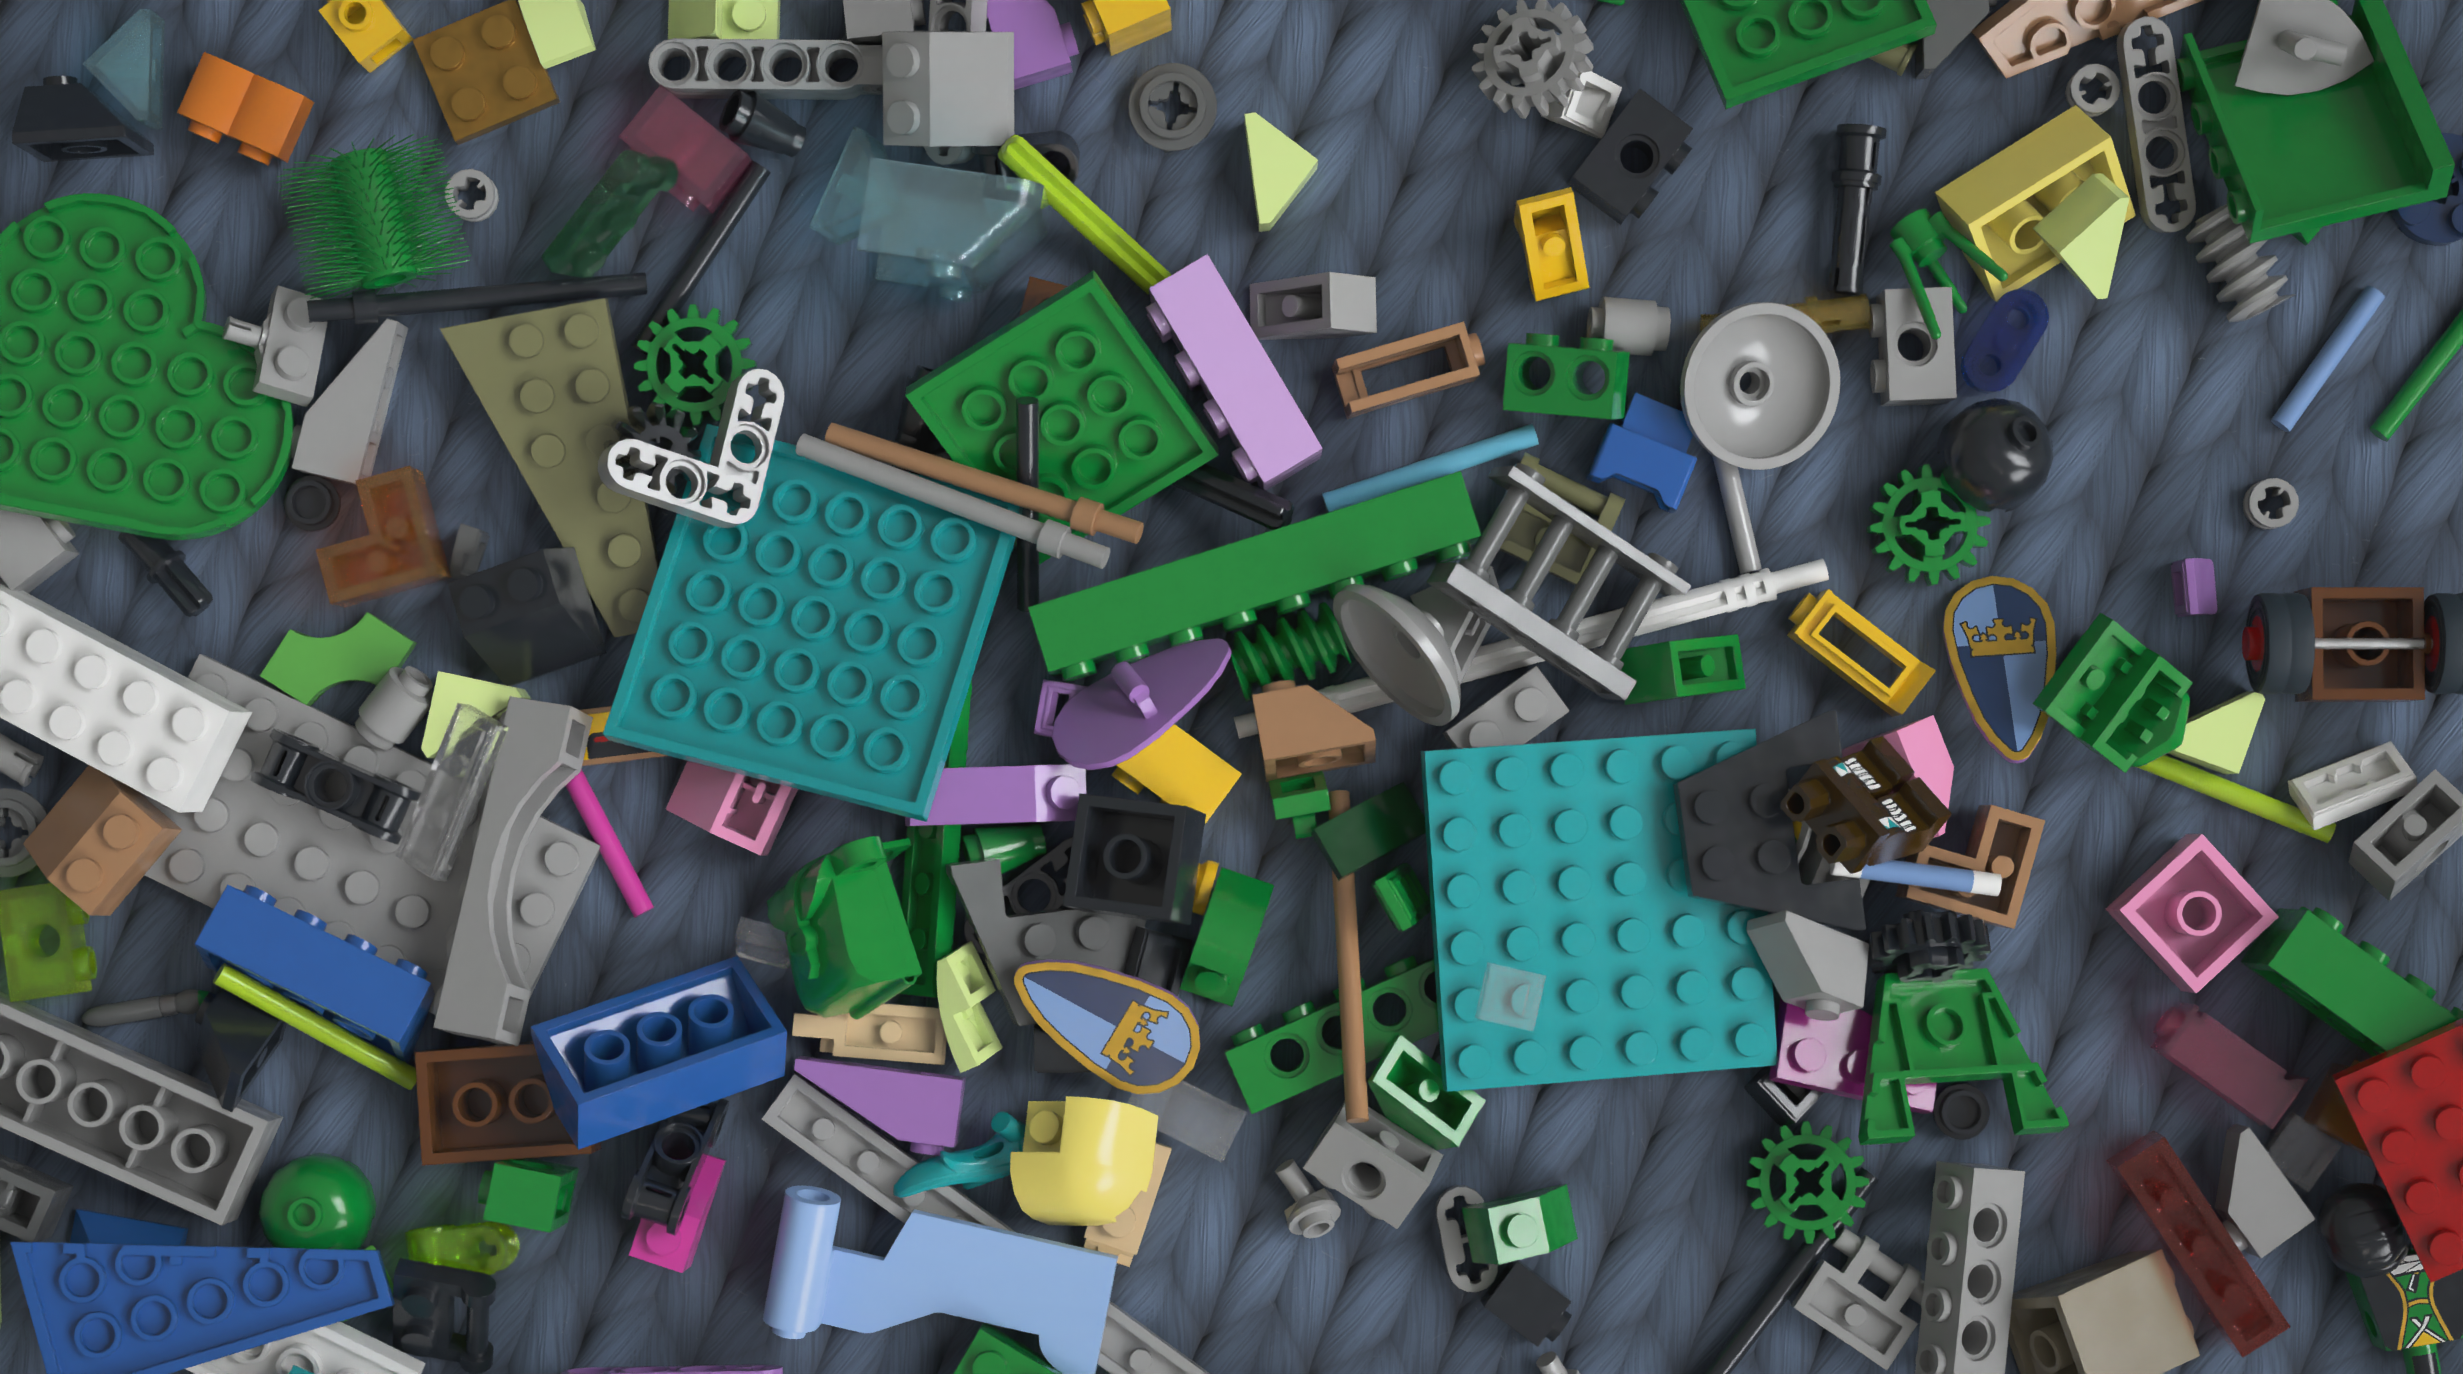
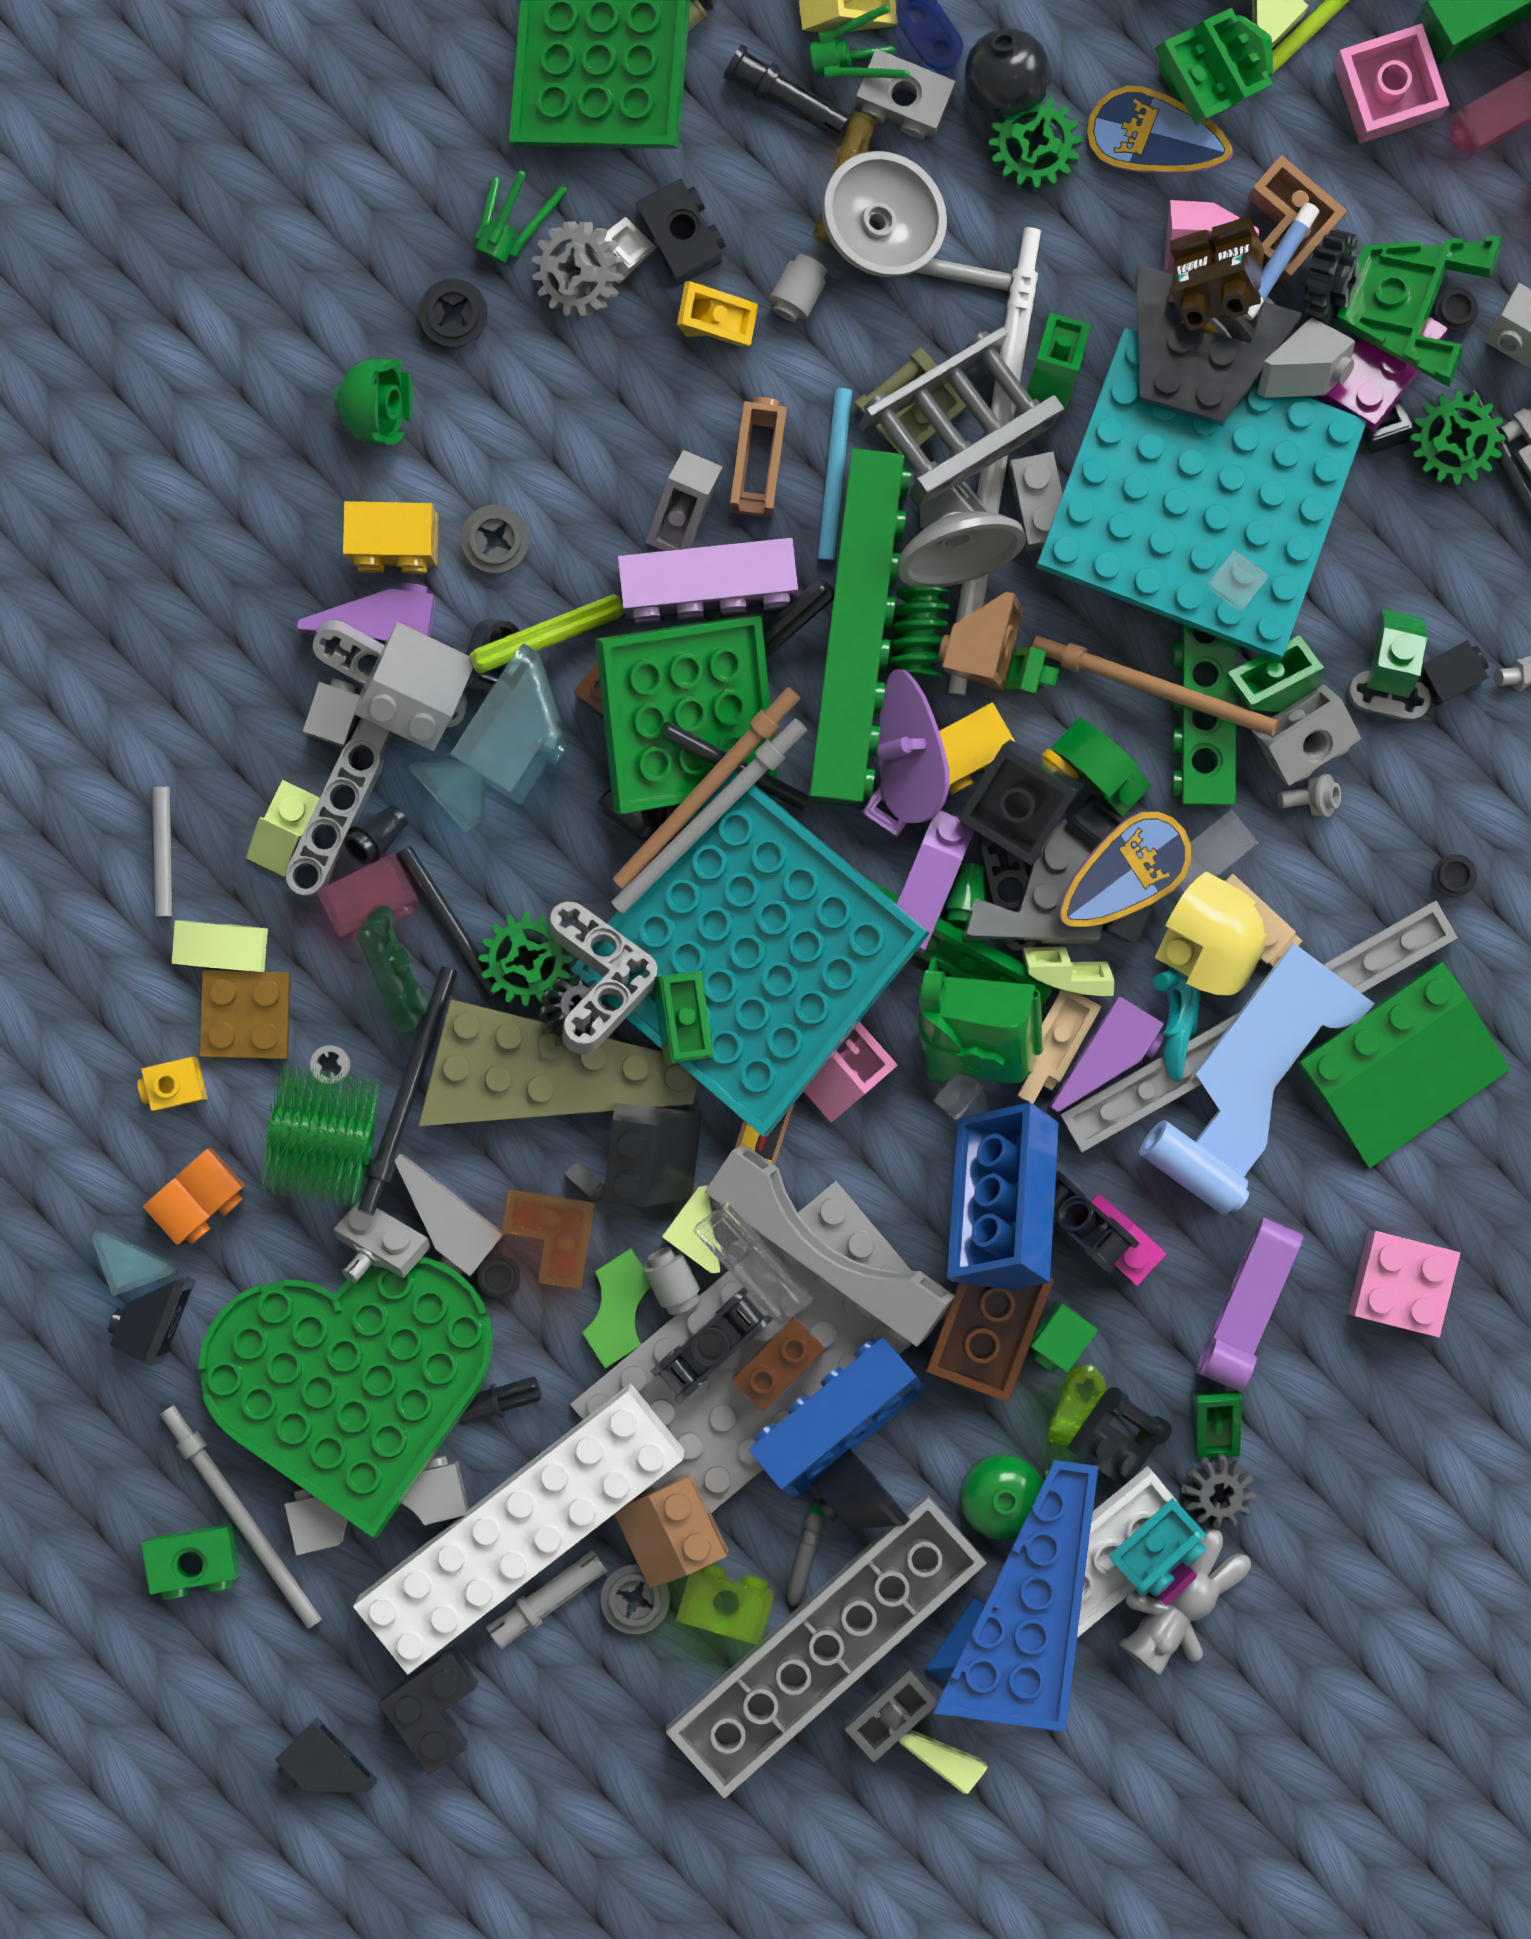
camera: 65 degrees left, 0 degrees up
lime bar [213,963,417,1090] -> none
dark pink bar [565,769,654,918] -> none
yellowish green slope [1244,112,1318,232] -> none
dark green slope [1311,782,1426,881] -> none
green slope [1370,863,1431,931] -> none
green brick [1503,333,1630,419] -> none
blue piece [1586,392,1698,513] -> none
yellow window [1787,589,1936,717] -> none
none -> green slope [653,971,714,1065]
none -> reddish brown brick [732,1316,825,1411]

